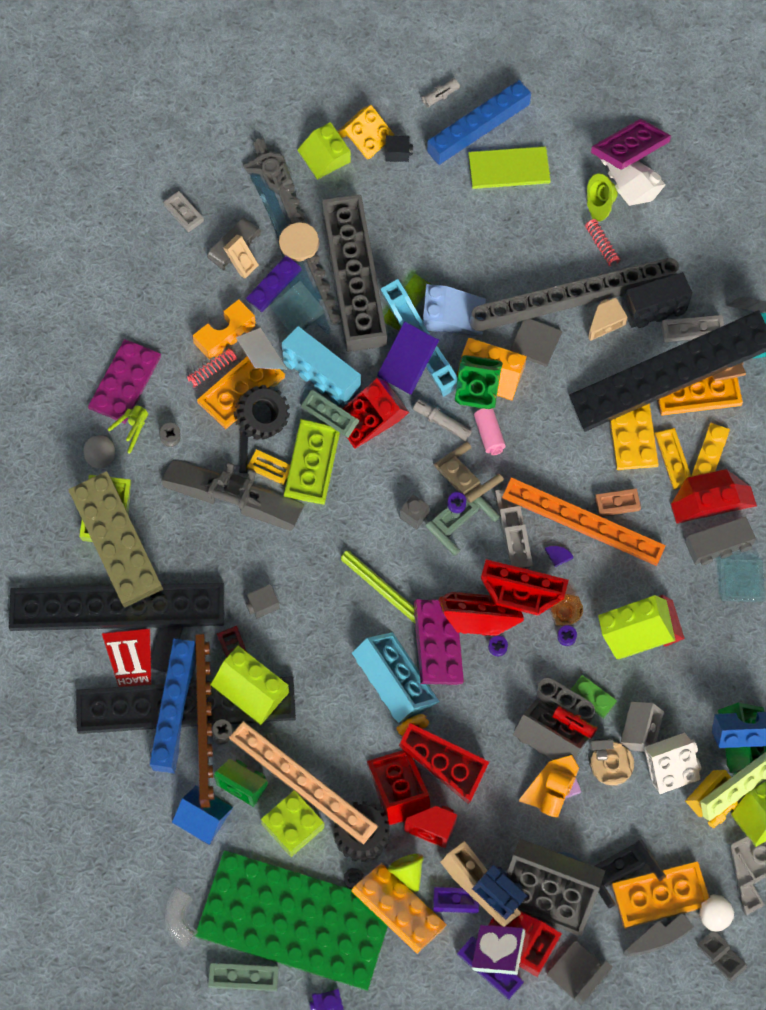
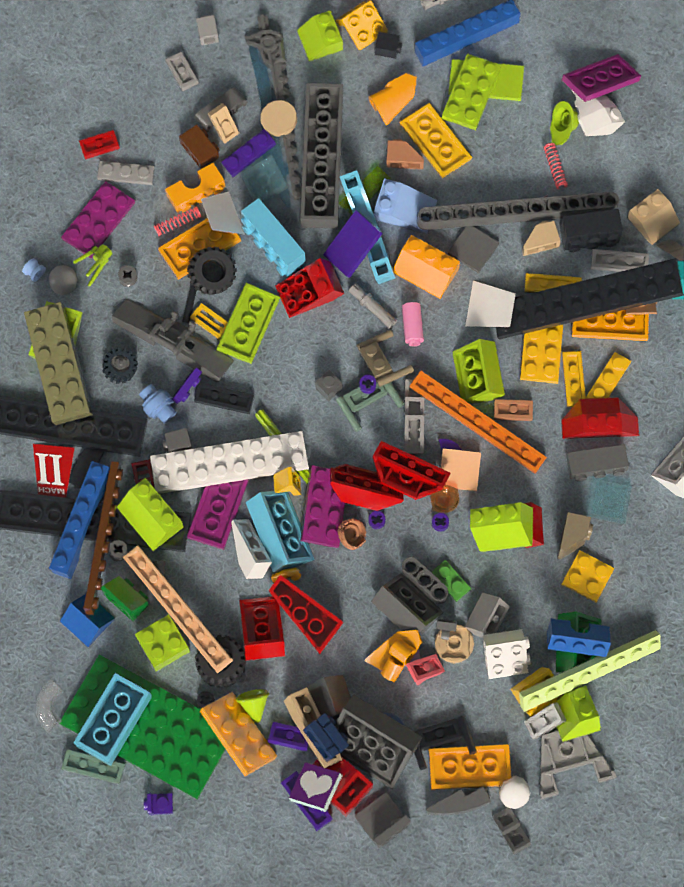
camera: 15 degrees right, 5 degrees up
sand green plate [301,390,359,438] -> none
red slope [405,806,457,849] -> none
green piece [455,355,503,409] -> none
red pin [553,706,598,739] -> none
none -> light blue wheel [22,258,46,282]
none -> medium azure brick [74,673,152,766]
none -> red plate [79,130,120,160]
none -> light grey plate [97,161,155,185]
none -> black wheel [102,347,138,384]
none -> medium blue piece [139,384,177,424]
none -> white plate [150,431,309,494]
none -> dark purple plate [172,368,202,404]
none -> reddish brown brick [179,124,220,169]
none -> magenta plate [187,479,249,550]
none -> black plate [194,383,254,415]
none -> light grey brick [196,15,219,45]
none -> white slope [231,519,272,579]
none -> yellow slope [273,467,302,496]
none -> dark grey slope [307,675,351,719]
none -> nougat hair [338,518,367,550]
none -> light orange panel [368,73,417,126]
none -> nougat slope [387,139,424,169]
none -> yellow tile [400,103,472,178]
none -> coral slope [406,654,445,686]
none -> light nougat tile [441,449,481,491]
none -> lime plate [442,54,501,130]
none -> lime slope [452,339,505,404]
none -> white sticker [466,281,515,327]
none -> yellow tile [524,273,582,293]
none -> light grey plate [524,703,566,739]
none -> dark tan slope [557,512,593,559]
none -> yellow plate [562,550,614,603]
none -> tan slope [628,189,680,245]

